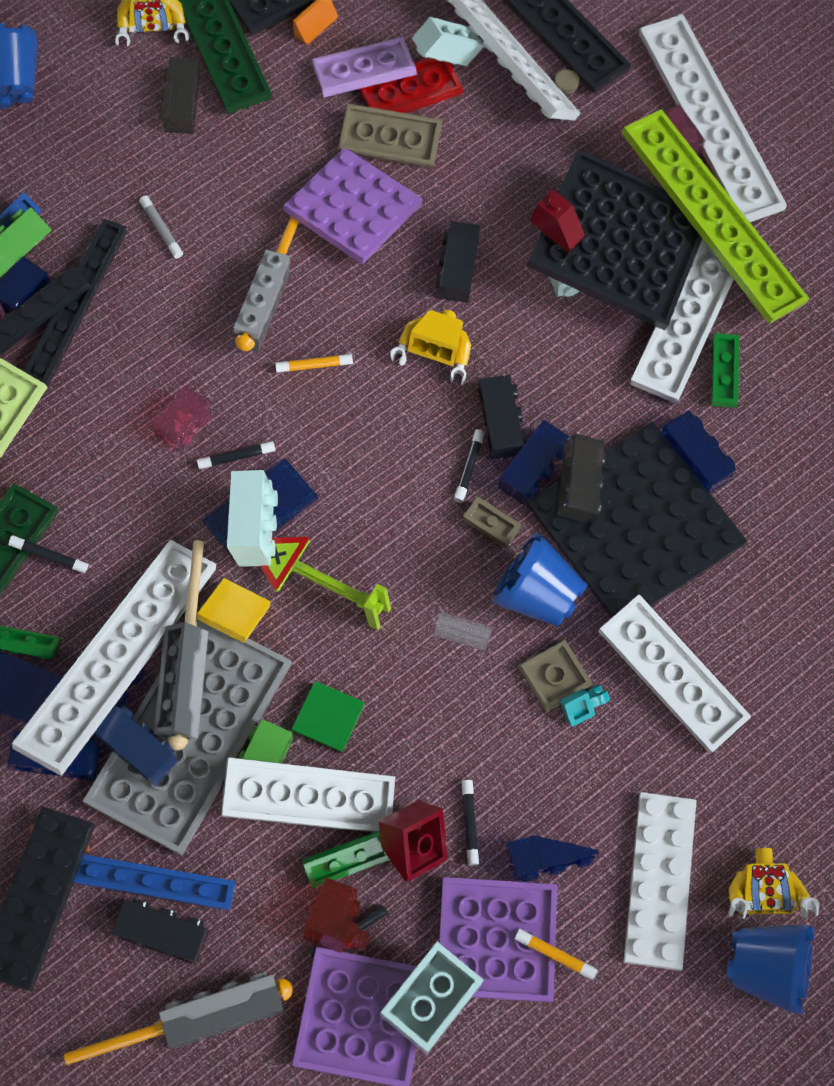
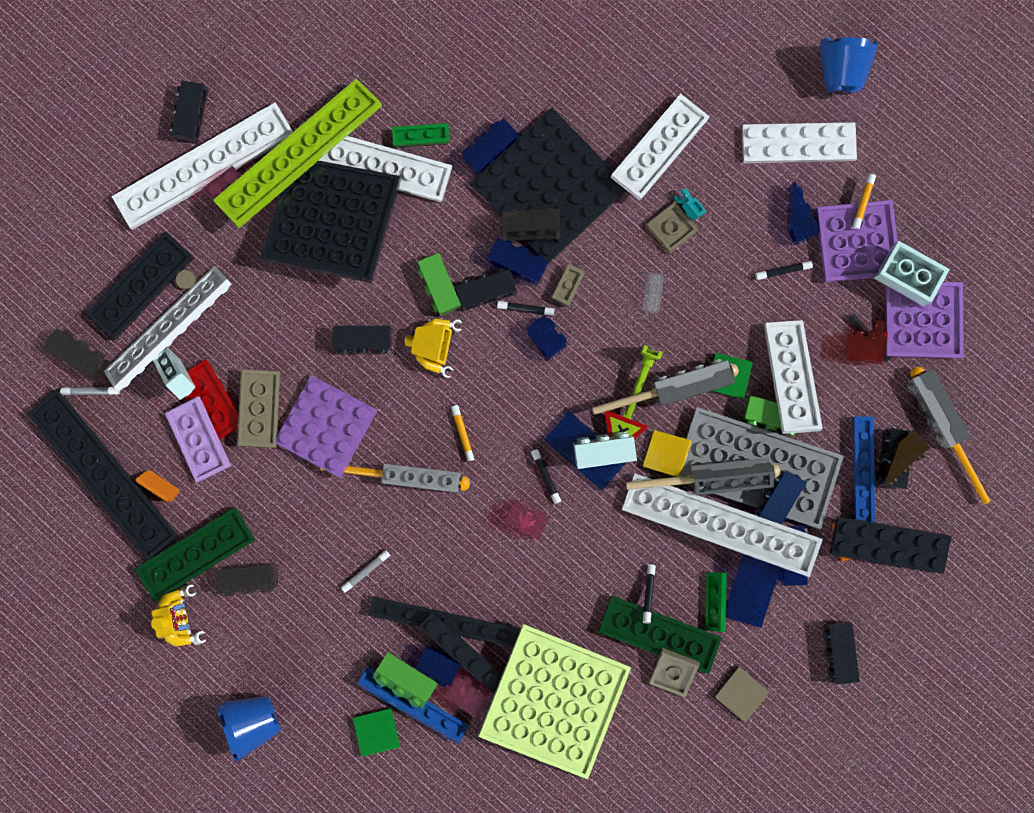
camera: 95 degrees left, 15 degrees up
green plate [302,831,390,889] -> none
dark red slope [379,800,447,882] -> none
blue cone [491,533,588,627] -> none
dark red slope [530,189,585,253] -> none
torso [728,848,819,919] -> none
none -> black brick [170,80,208,144]
none -> bright green brick [416,253,462,317]
none -> clear blue brick [526,315,568,362]
none -> piece [592,359,739,415]
none -> dark brown slope [879,430,930,487]

